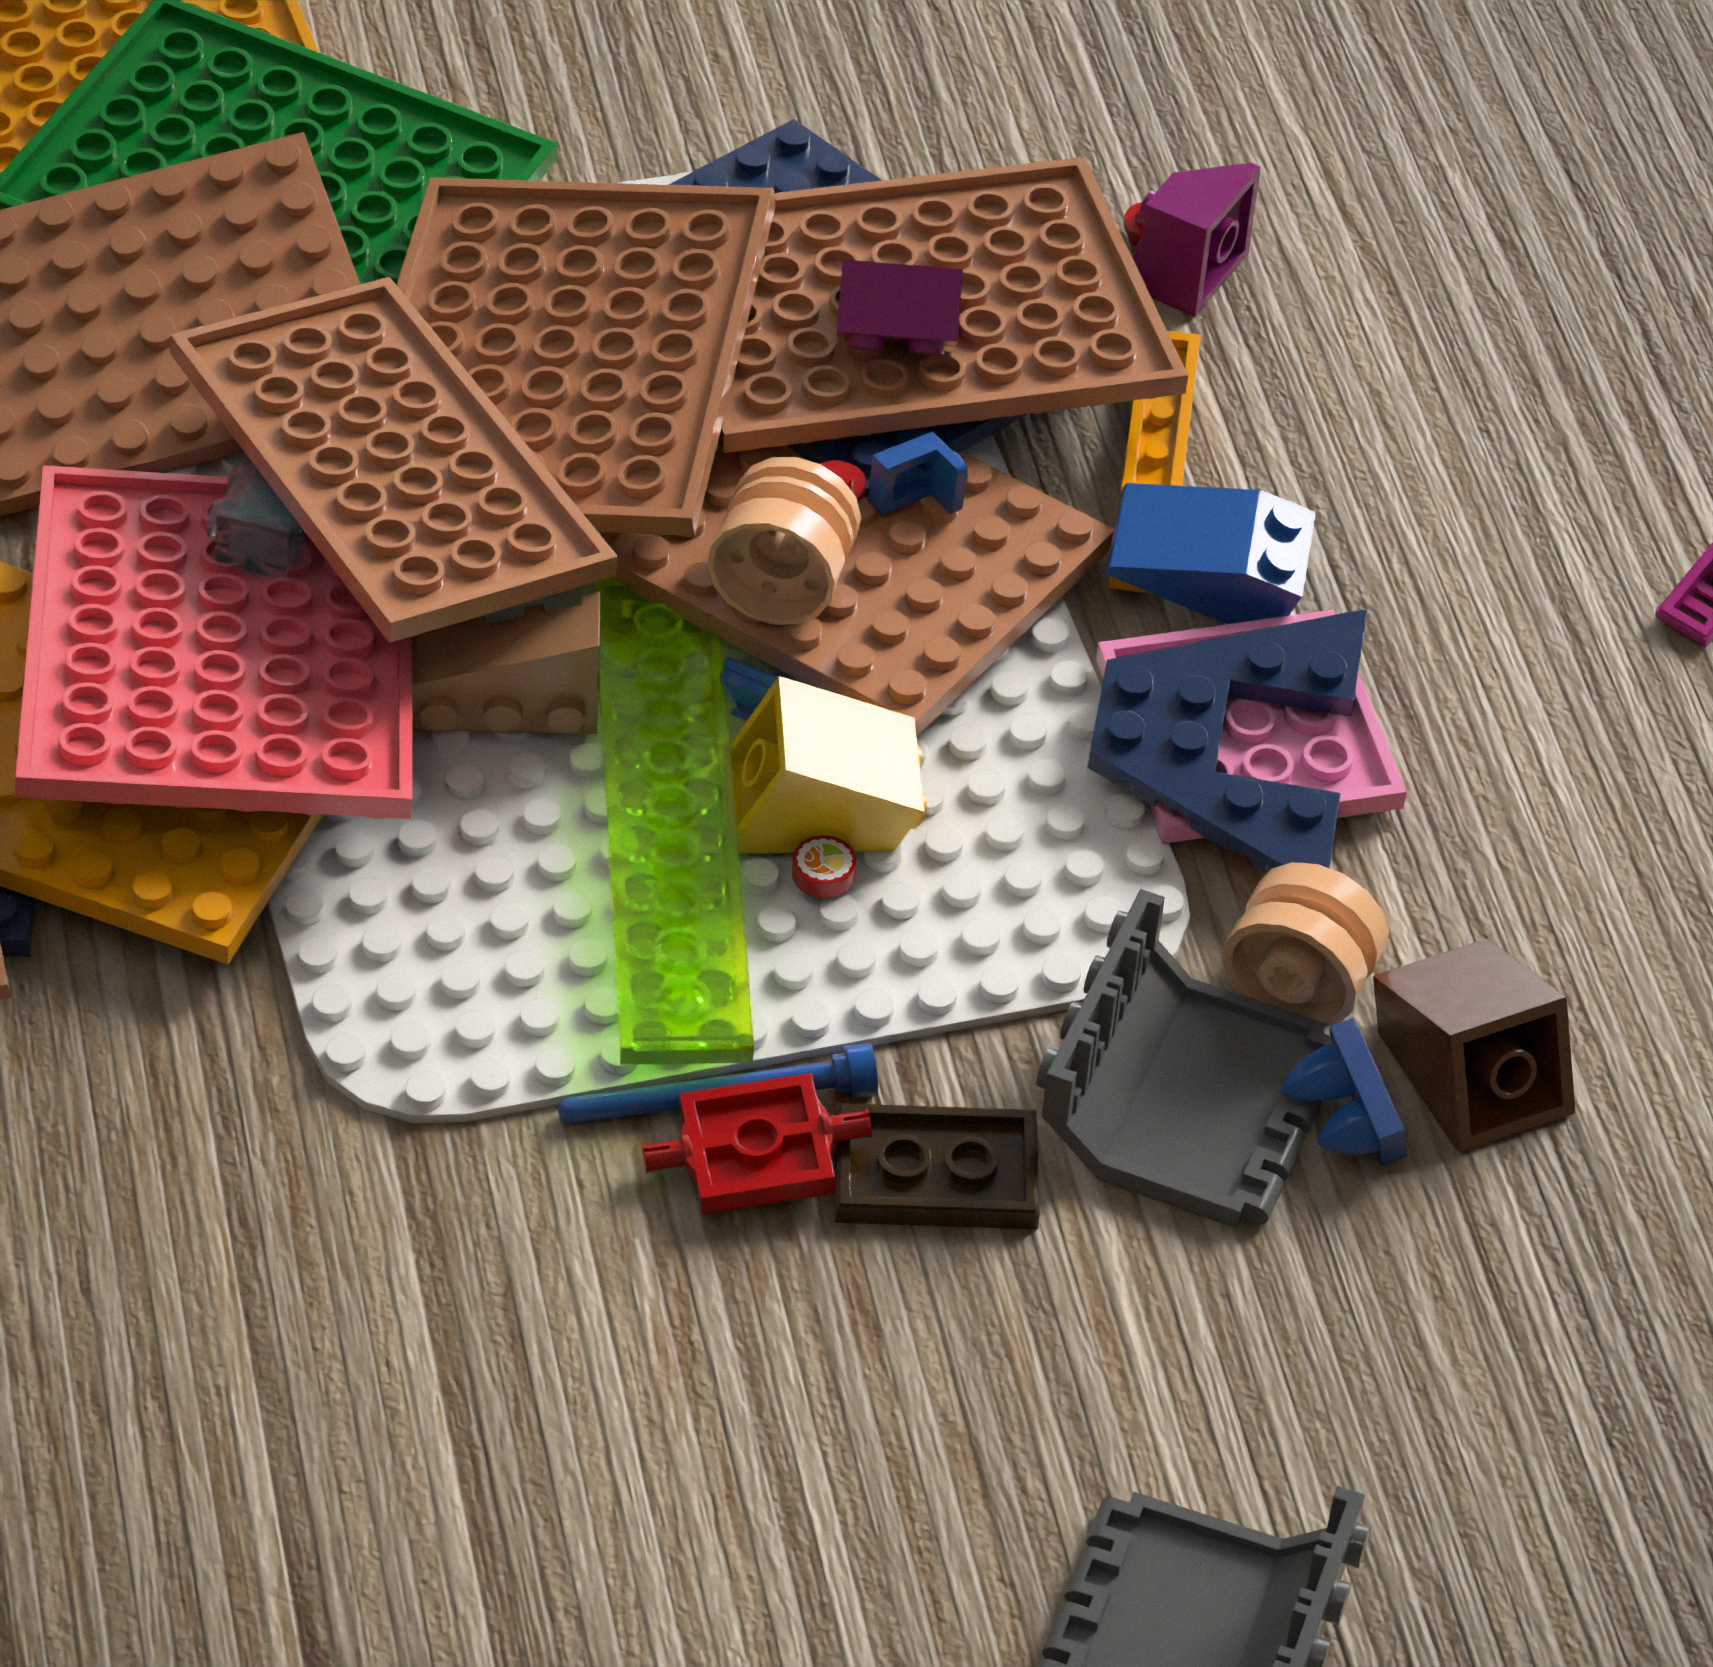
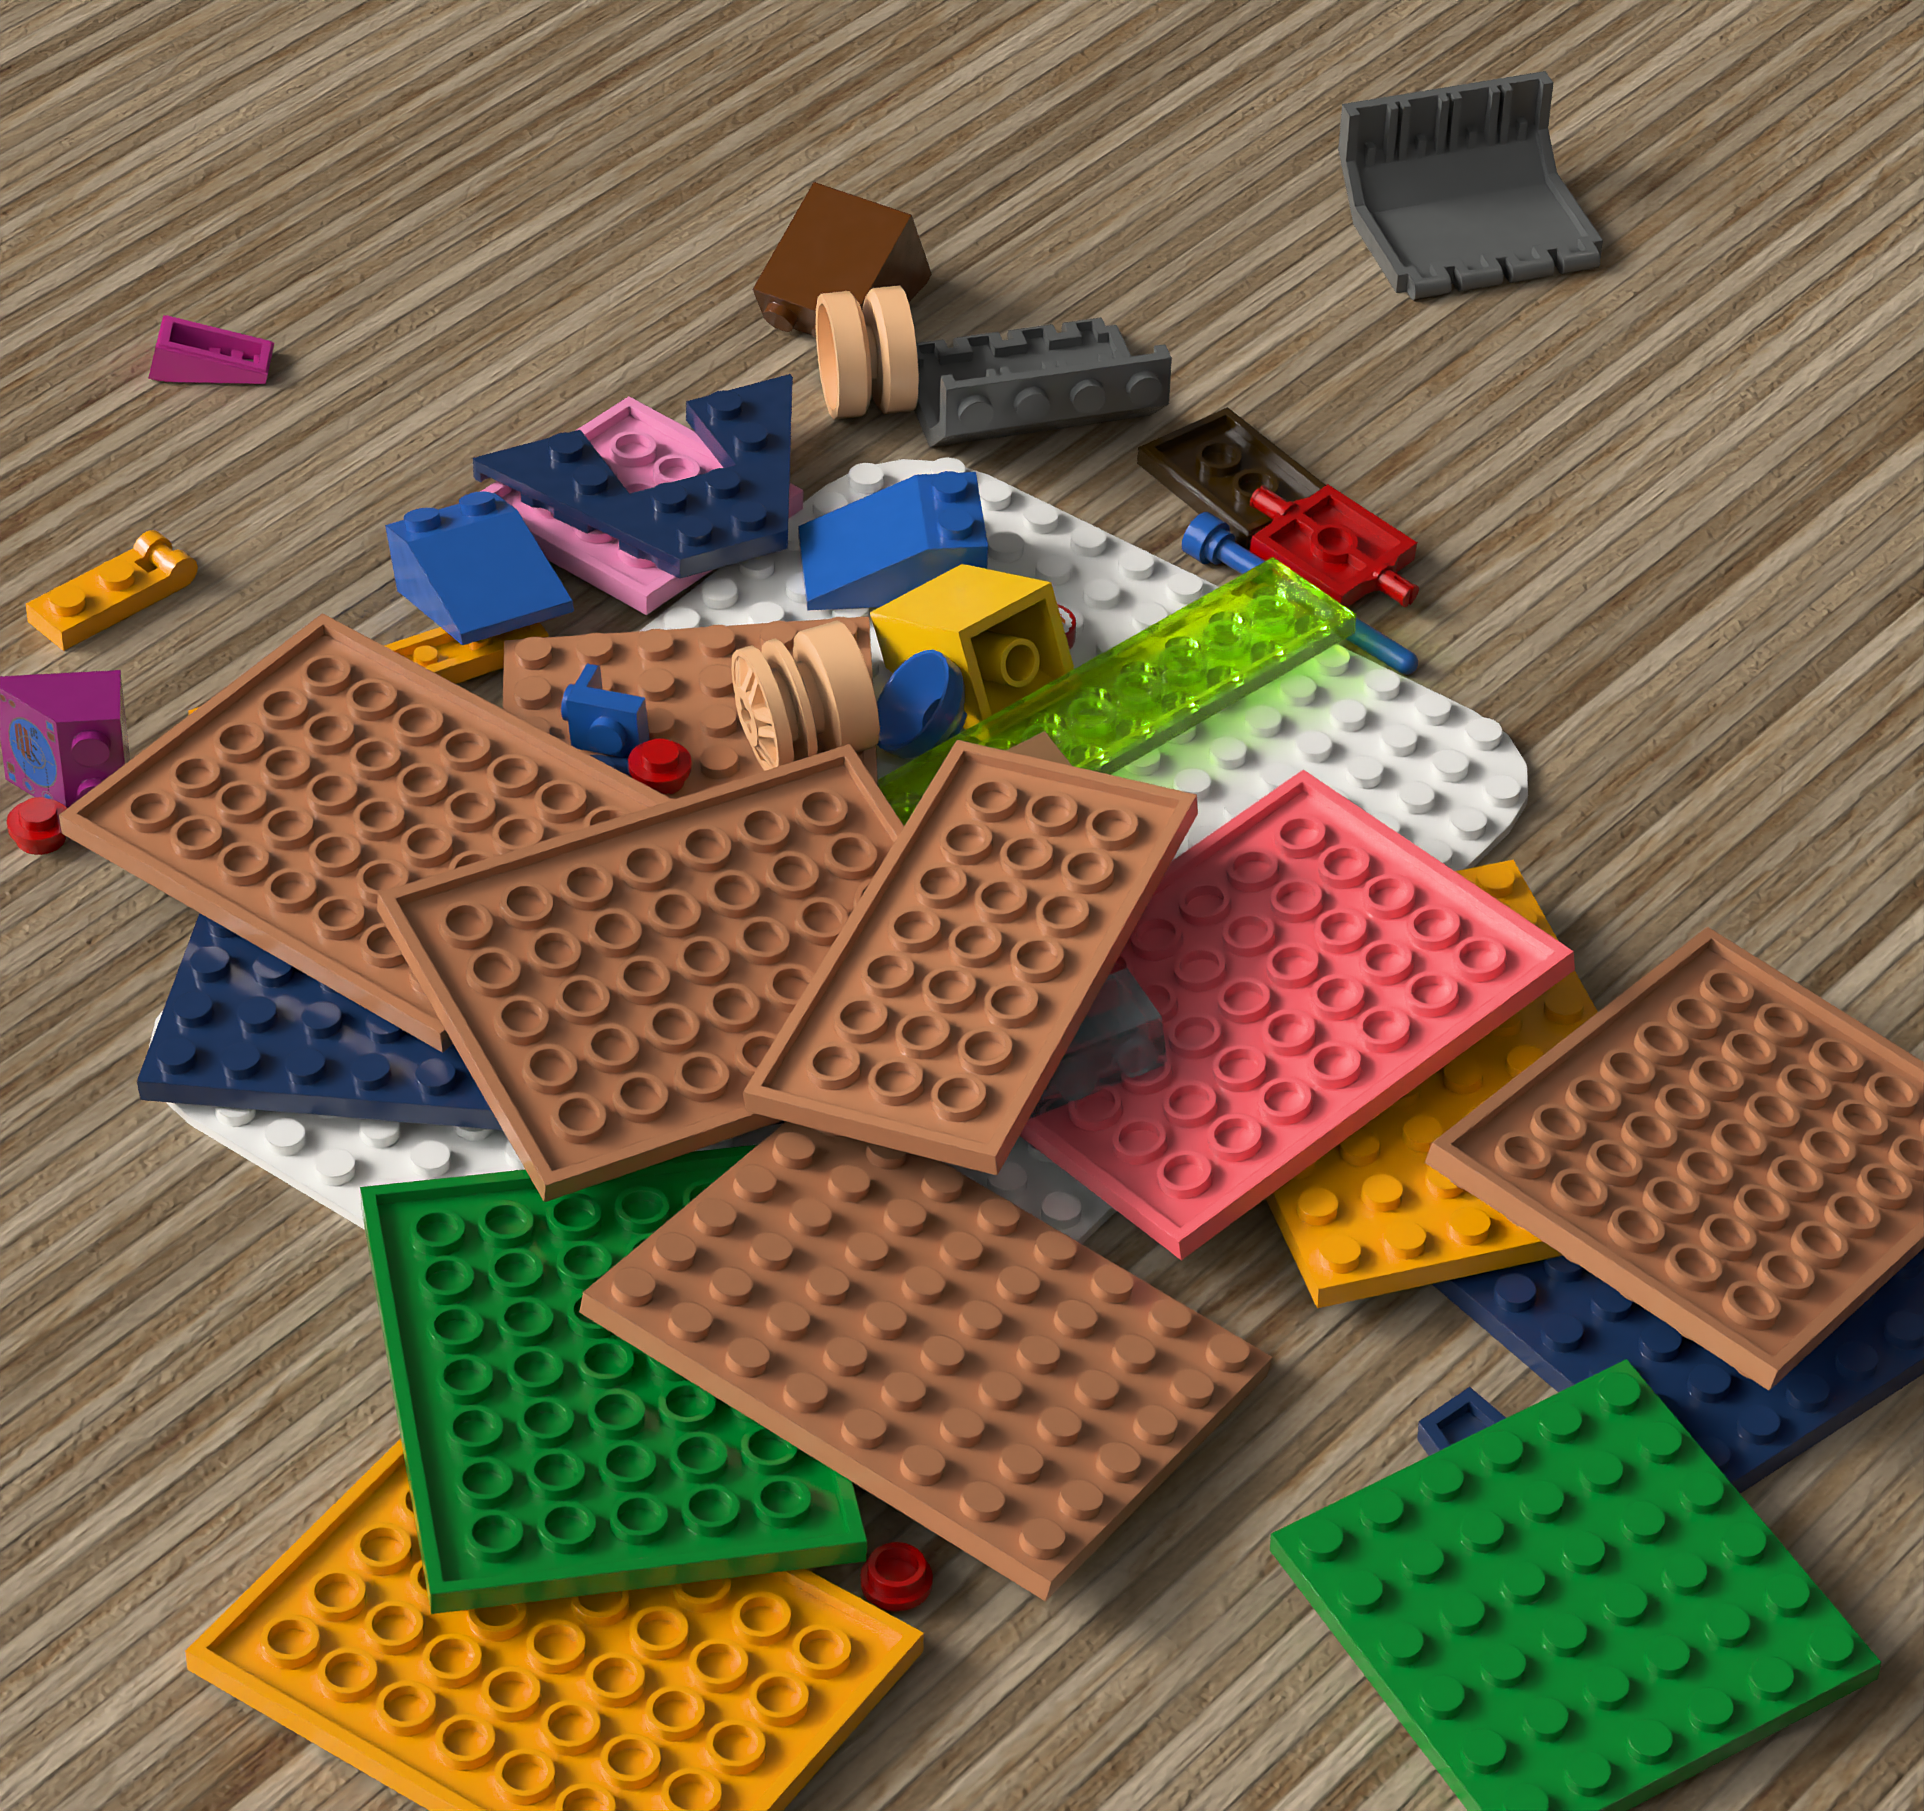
camera: 125 degrees left, 5 degrees down
magenta slope [837,259,963,356] -> none
blue tile [1280,1017,1407,1166] -> none
none -> light orange plate [26,530,198,651]
none -> blue slope [798,471,988,611]

